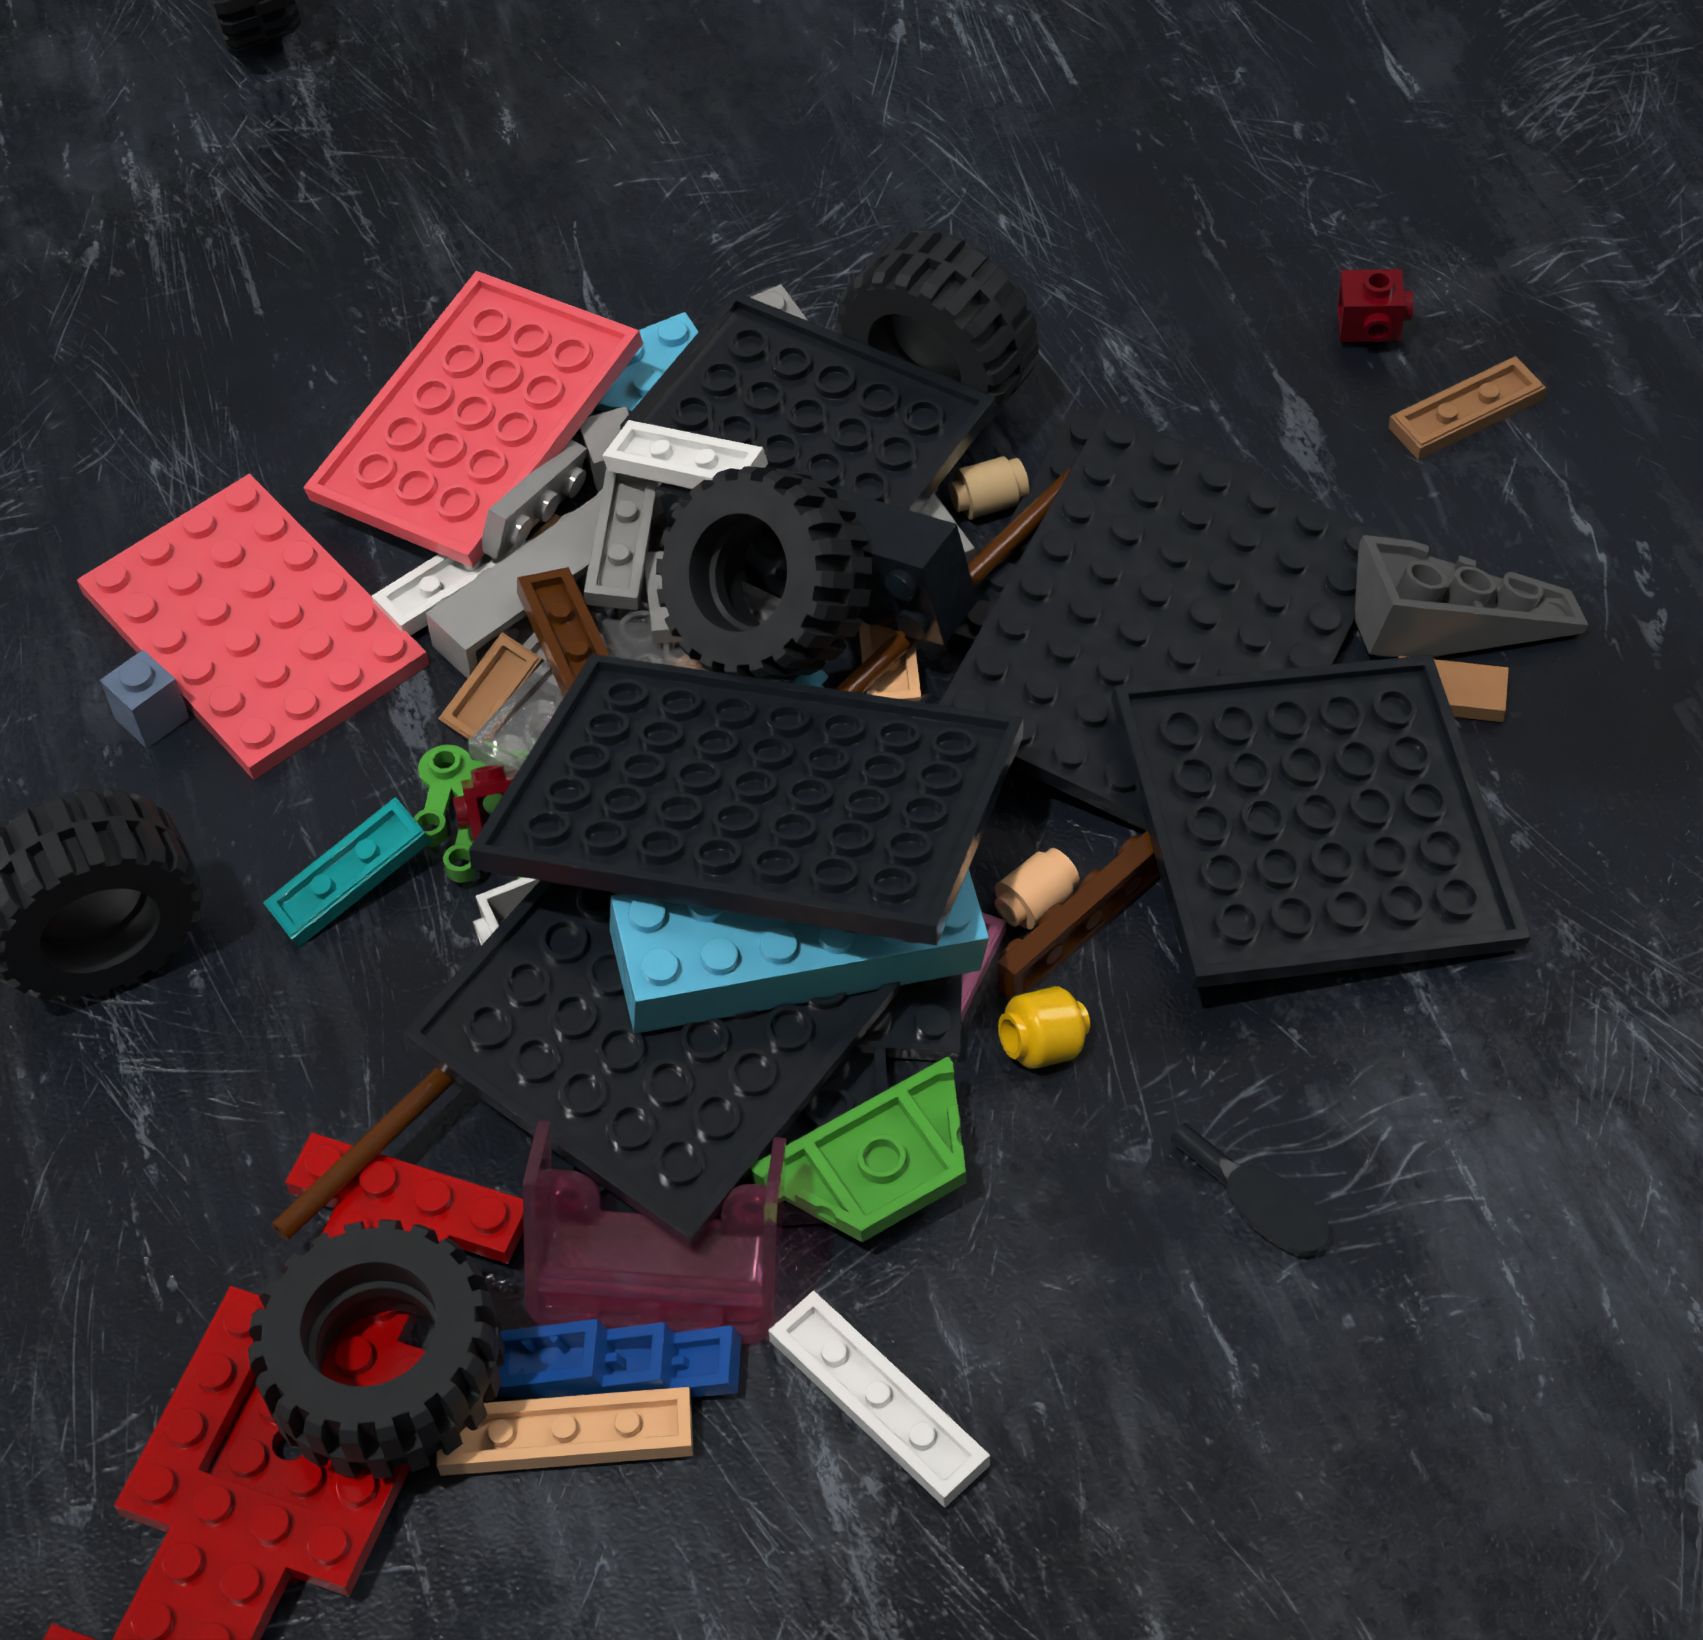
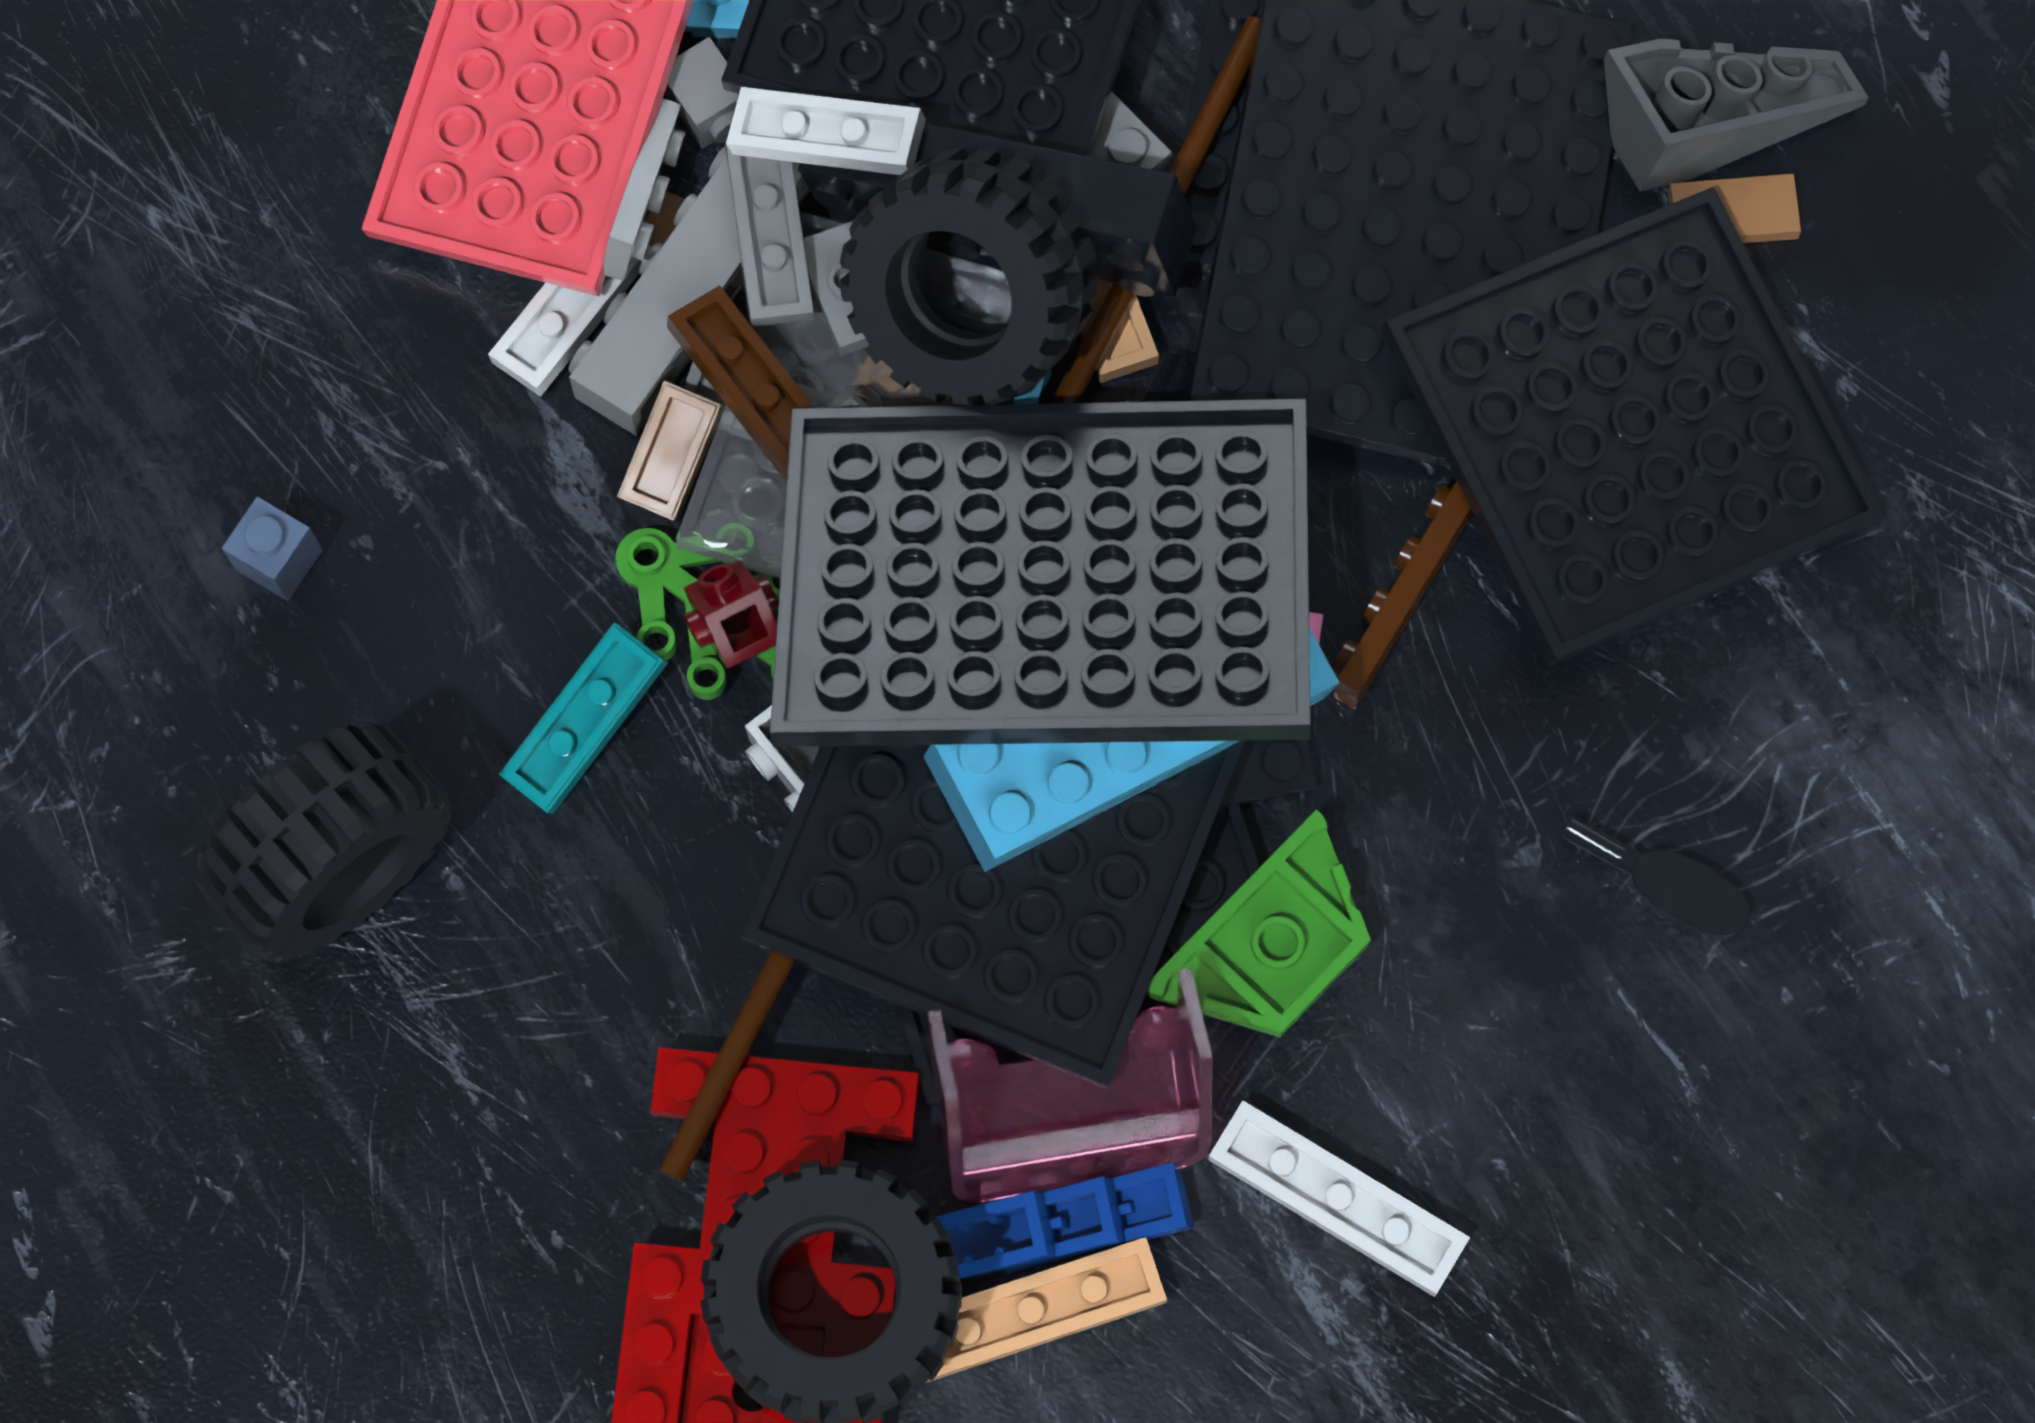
camera: 15 degrees left, 20 degrees up
coral plate [77,474,430,780] -> none
tan brick [949,456,1030,520] -> none
light nougat brick [995,848,1080,929] -> none
yellow head [998,986,1090,1069] -> none

